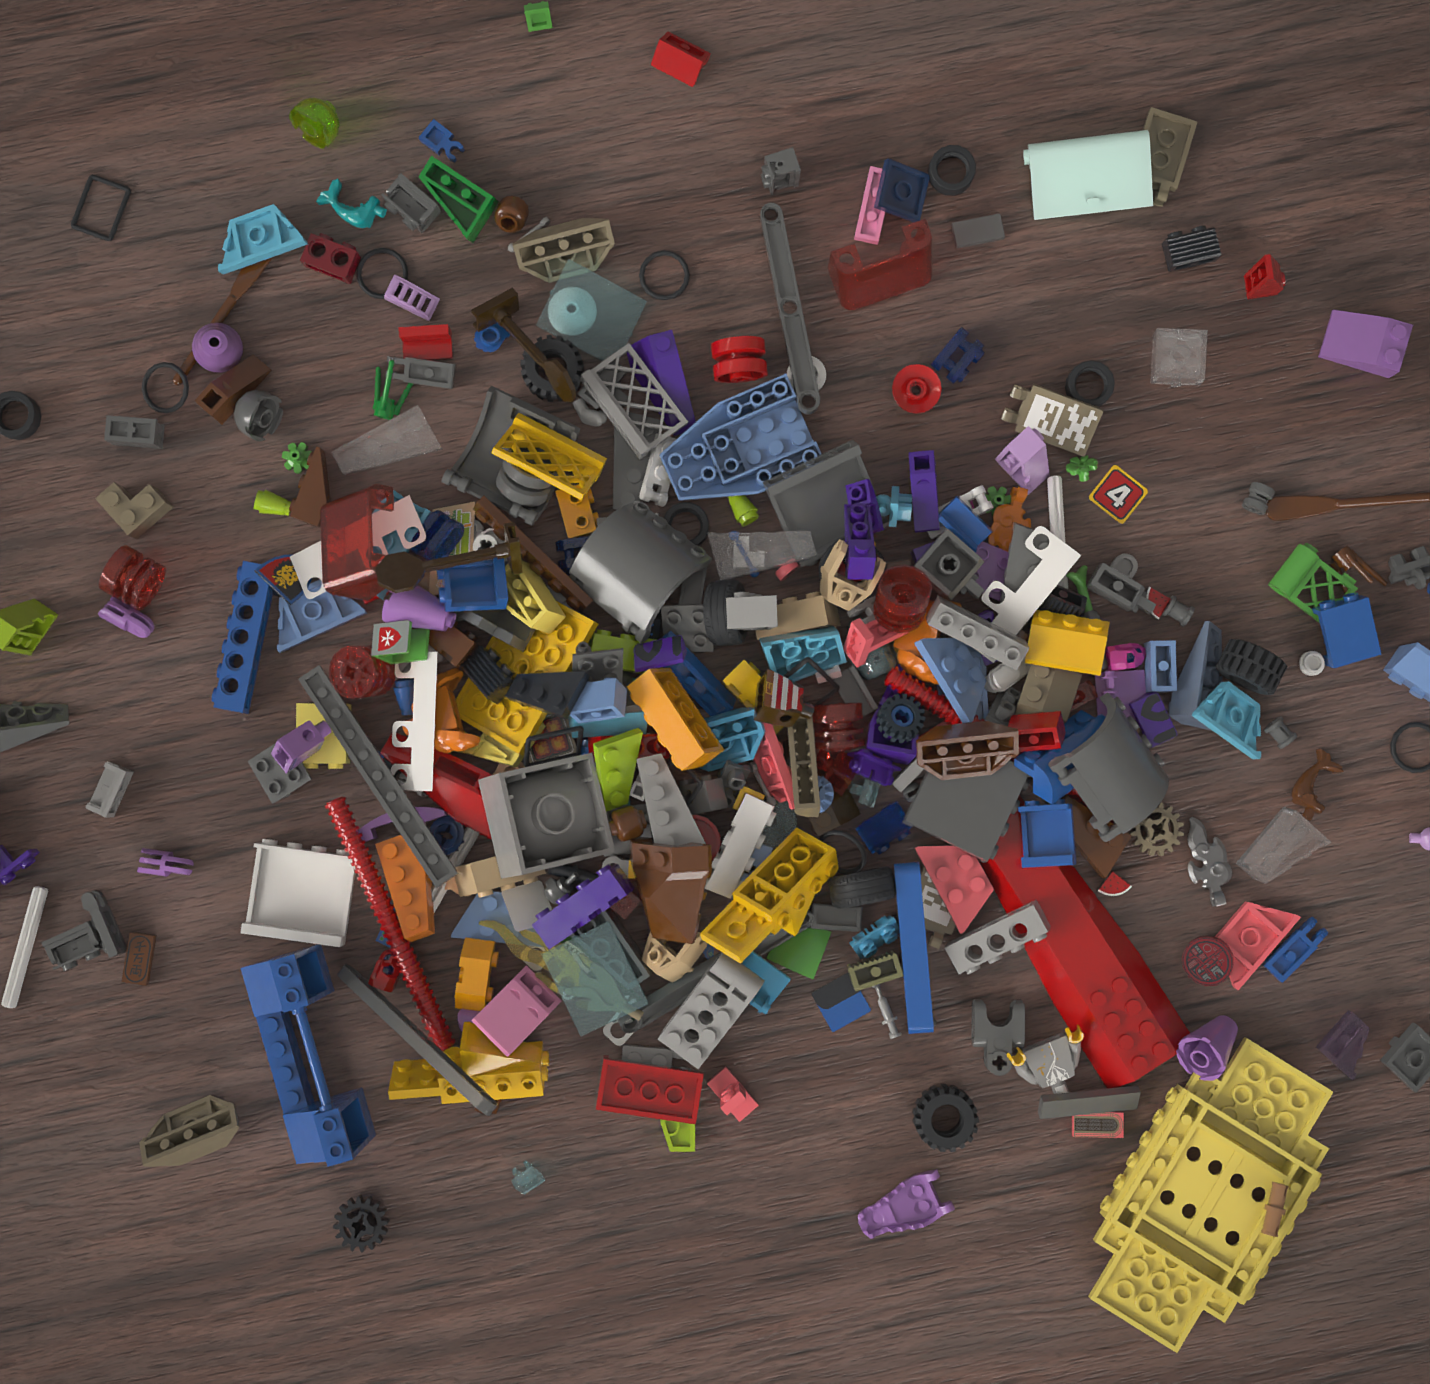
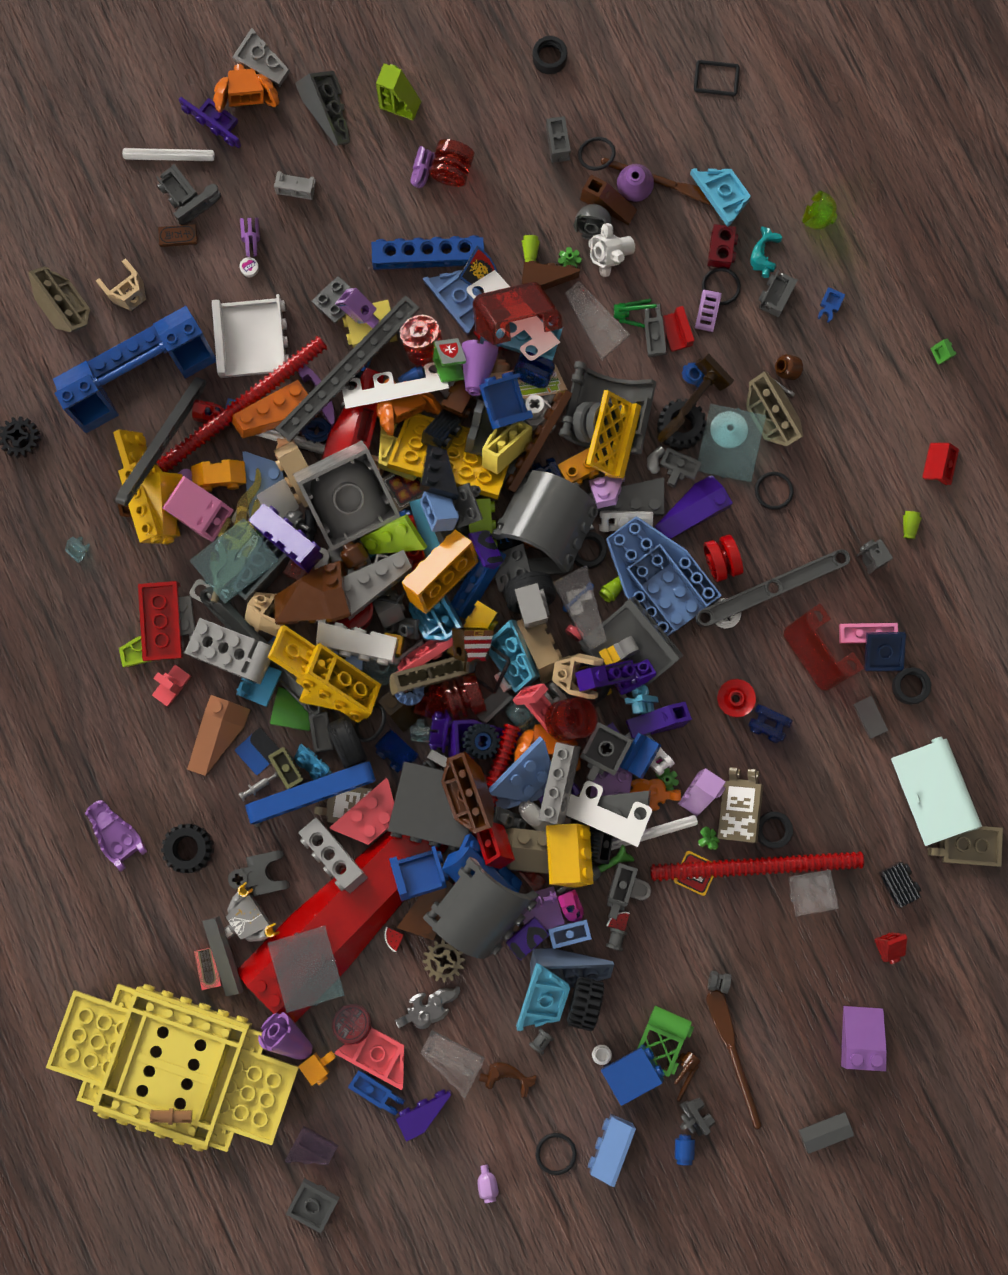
camera: 75 degrees right, 5 degrees down
dark tan brick [95,482,174,539] -> none
dark brown piece [375,522,523,593] -> none
green wedge [419,156,499,243] -> none
black piece [524,726,584,767] -> none
light grey fence [581,343,688,460] -> none
none -> tan piece [96,259,146,311]
none -> nougat wedge [187,695,250,776]
none -> white tile [240,257,259,277]
none -> clear light blue piece [268,926,345,1013]
none -> light orange brick [298,1050,336,1086]
none -> dark purple slope [396,1089,452,1142]
none -> white piece [588,223,635,277]
none -> lavender wing [589,476,625,509]
none -> leg [599,636,639,665]
none -> red piece [651,851,864,882]
none -> lime cone [903,511,922,539]

